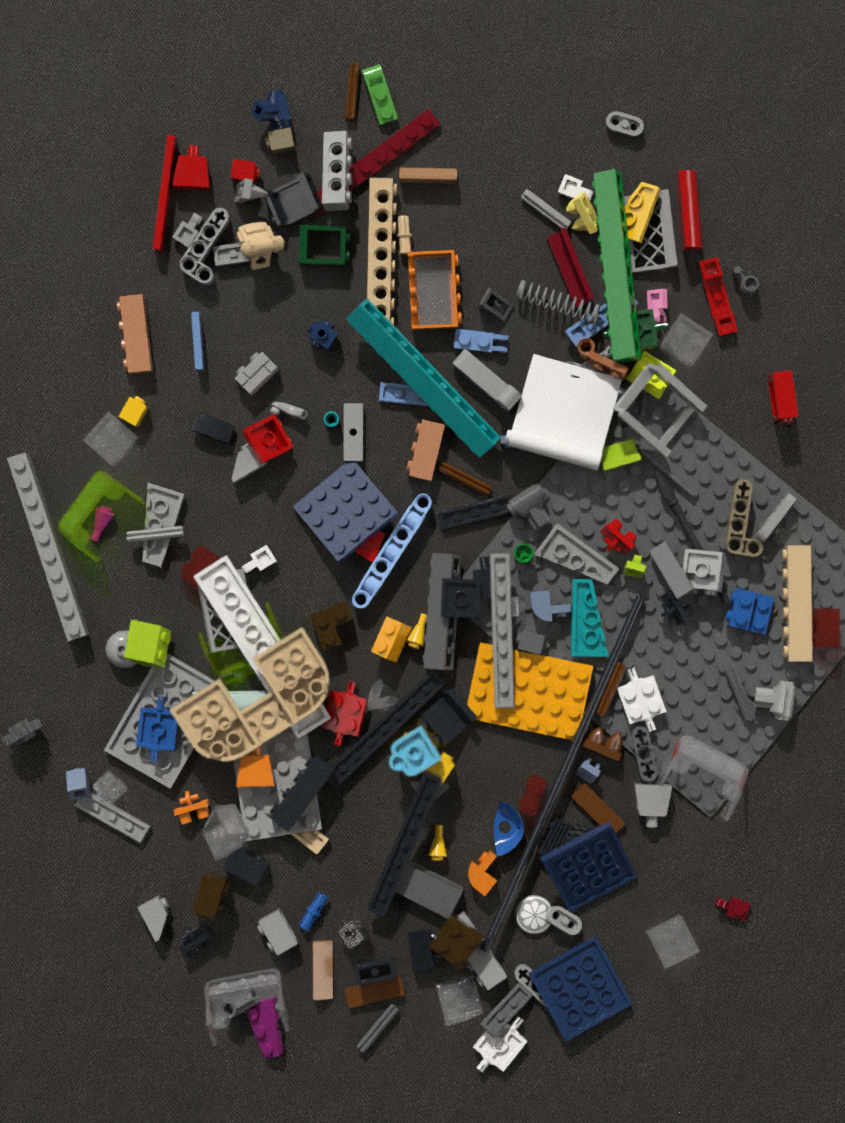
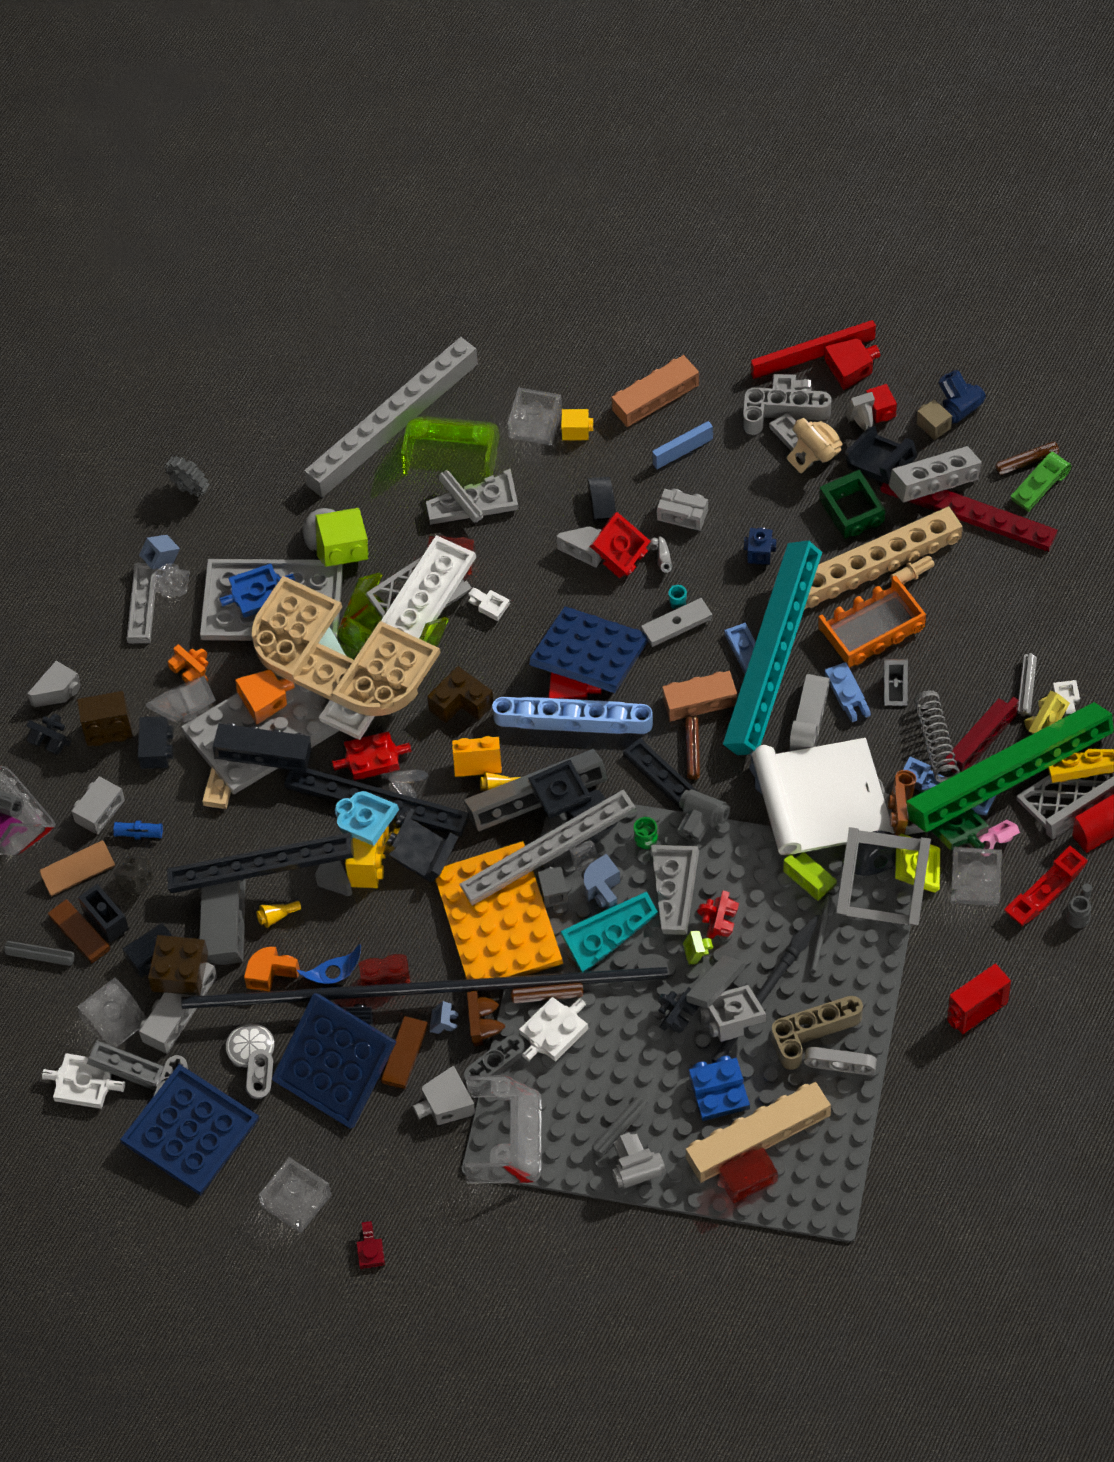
camera: 65 degrees right, 30 degrees down
dark pink cone [91,505,114,541] -> none
medium nougat slope [399,168,457,184] -> none

